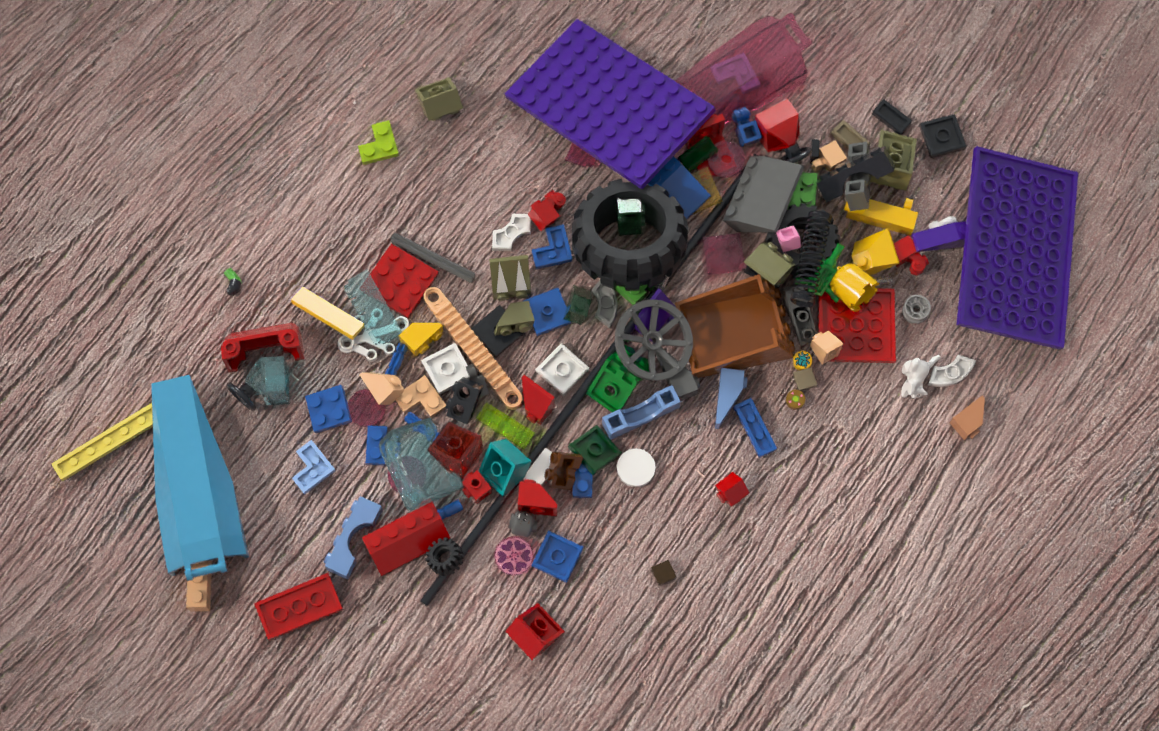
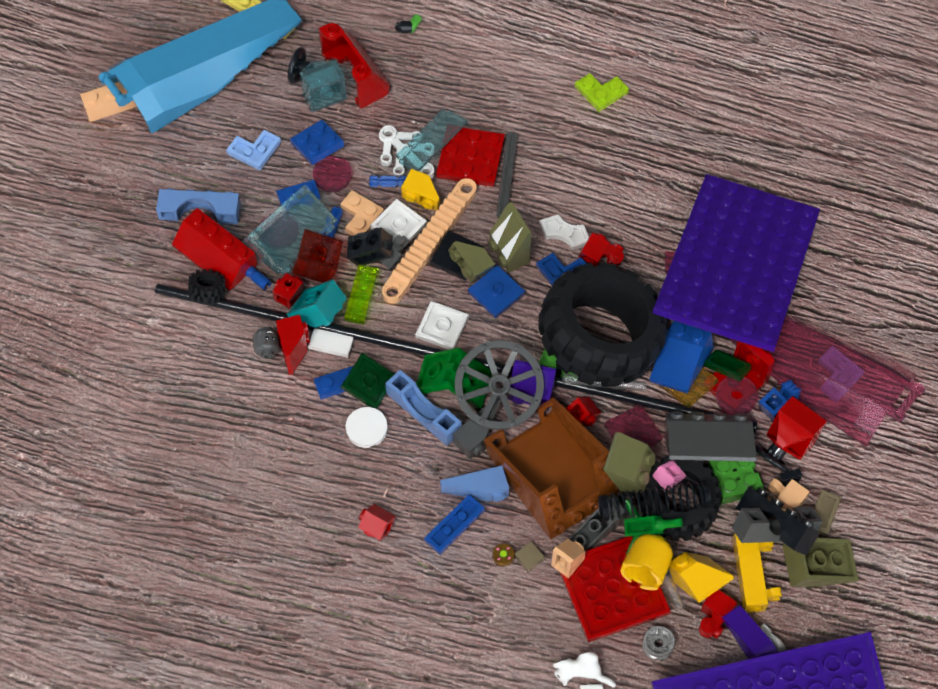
camera: 70 degrees right, 10 degrees down
red plate [254,573,343,641] -> none
tile [291,287,364,340] -> none
light nougat slope [360,372,405,405] -> none
olive slope [415,77,463,121] -> none
clear pink tile [494,536,534,576] -> none
red slope [505,603,565,660] -> none
red slope [522,375,555,425] -> none
blue plate [531,530,584,583] -> none
reddish brown cylinder [544,452,583,491] -> none
clear green slope [563,285,592,325] -> none
light grey tile [591,280,618,328] -> none
clear green window [617,198,645,236] -> none
dark brown tile [650,559,677,586] -> none
tile [793,351,812,371] -> none
black tile [872,99,912,135] -> none
black plate [919,114,967,158] -> none
none -> red brick [566,397,601,427]

